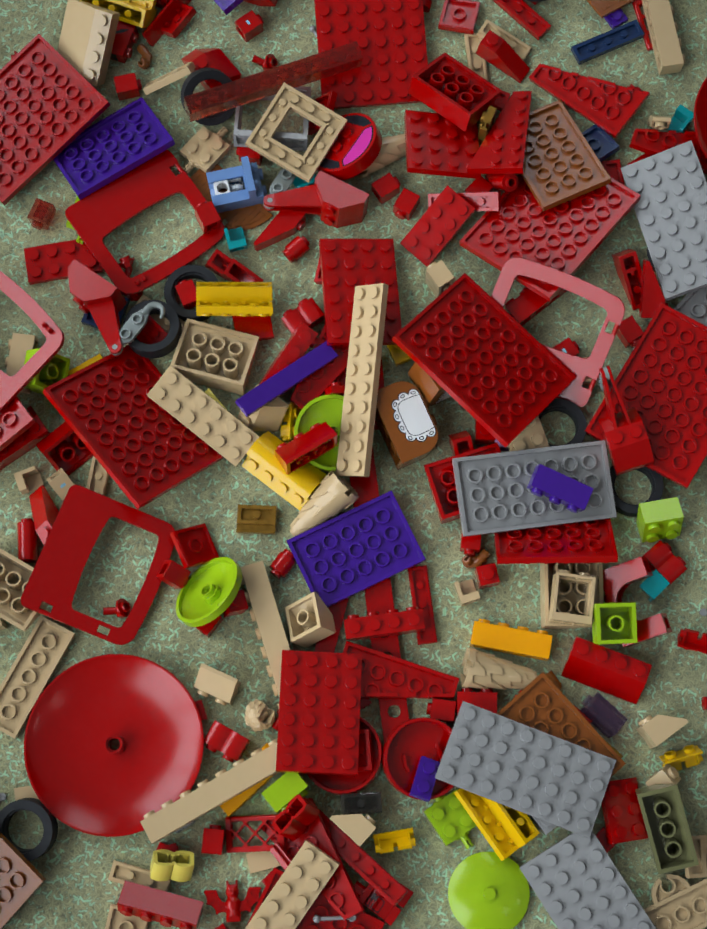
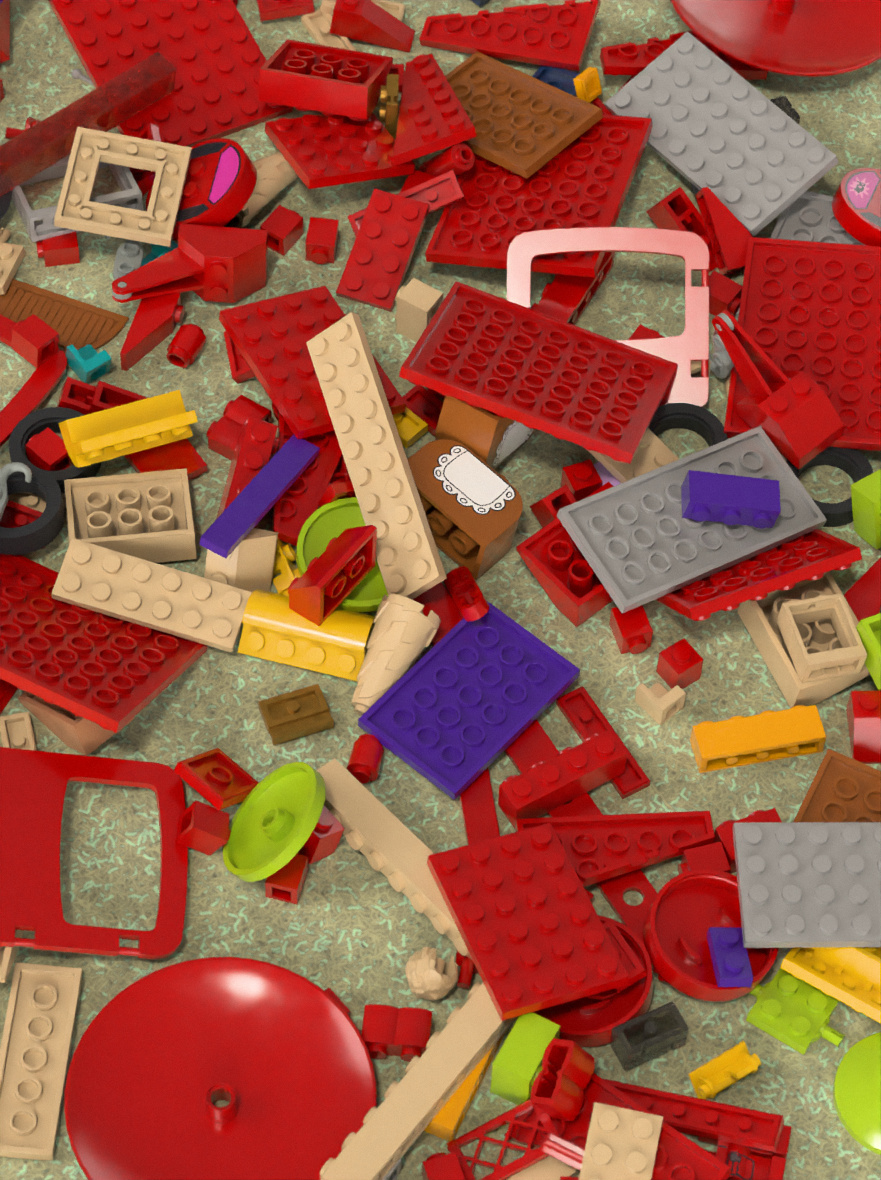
camera: 30 degrees left, 20 degrees down
red plate [103,598,131,618] -> none
tan slope [194,663,241,706] -> none
medium blue brick [206,156,267,213] -> none
tan slope [285,592,336,648] -> none
tan slope [329,814,376,847] -> none
tan cone [460,647,538,690] -> none
dark orange arm [462,549,491,568] -> none
tan slope [647,115,671,130] -> none
teal panel [666,104,694,133] -> none
none -> red beam [443,566,490,622]
none -> light orange tile [573,67,602,103]

